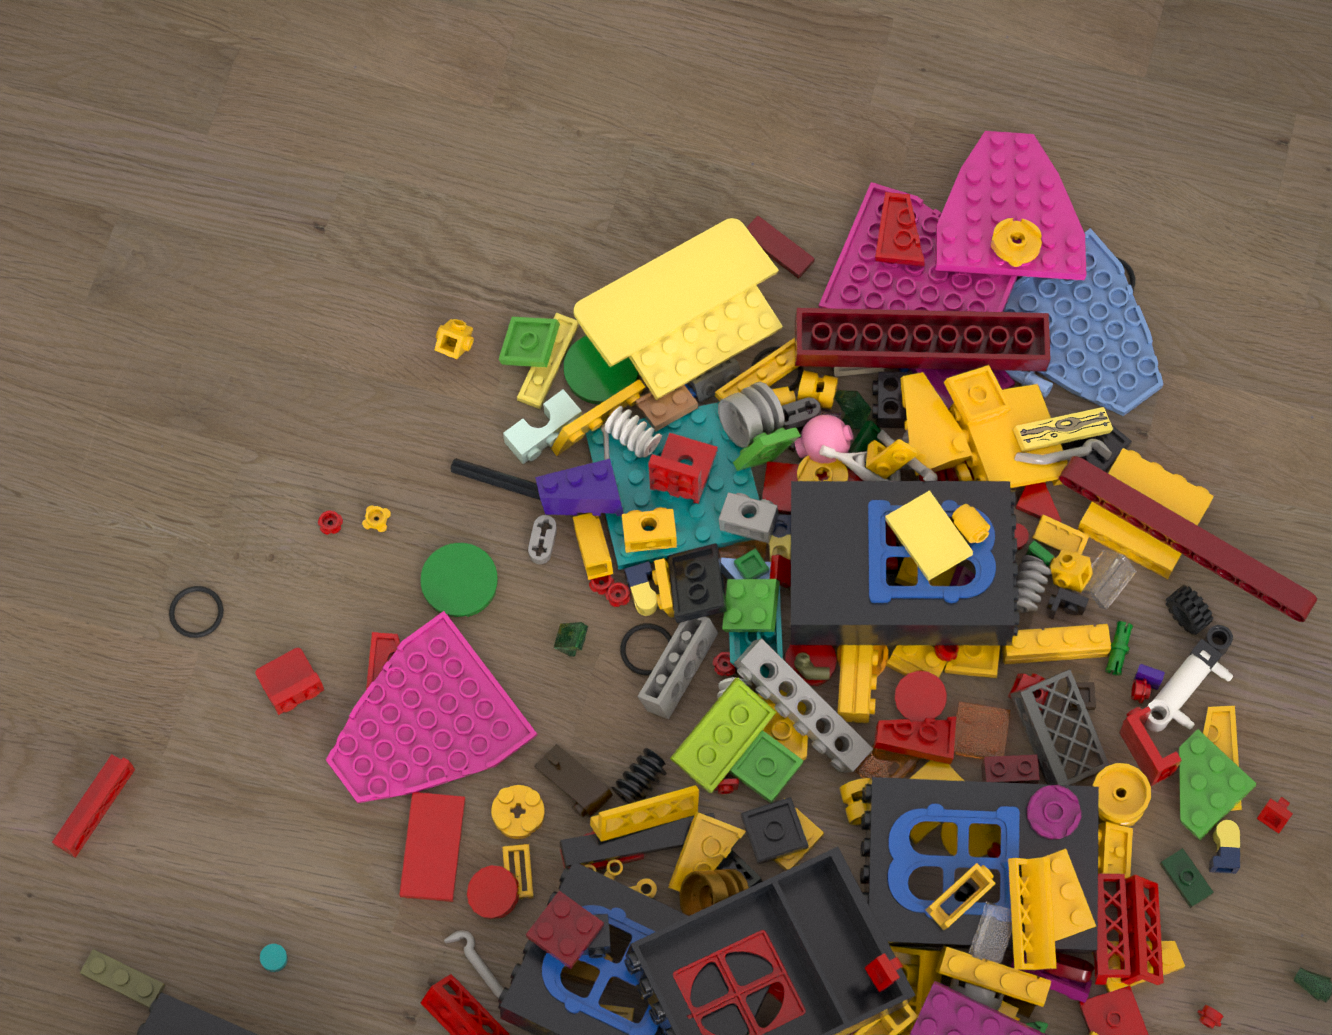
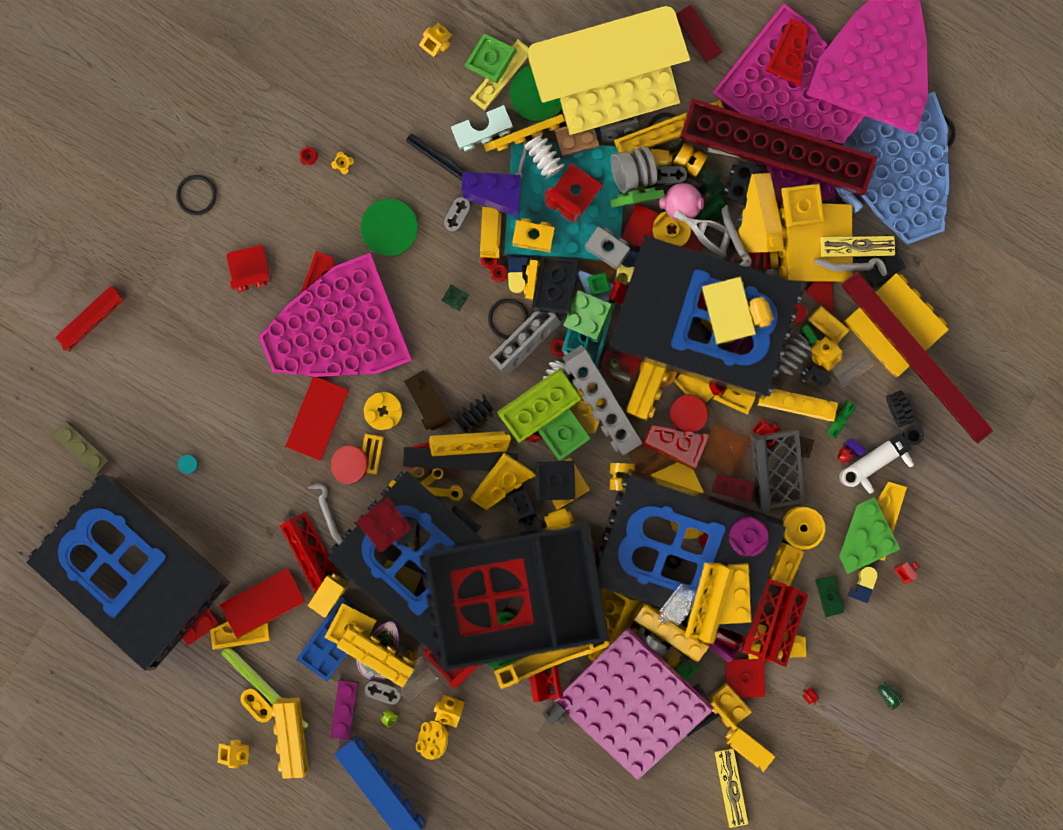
camera: 20 degrees right, 20 degrees up
pearl gold wheel [679,869,749,916] -> none
red tile [864,953,903,992] -> none
yellow bracket [866,439,918,479] -> none
yellow window [925,863,996,930] -> none
yellow plate [991,218,1042,267] -> none
red panel [1119,706,1182,786] -> none

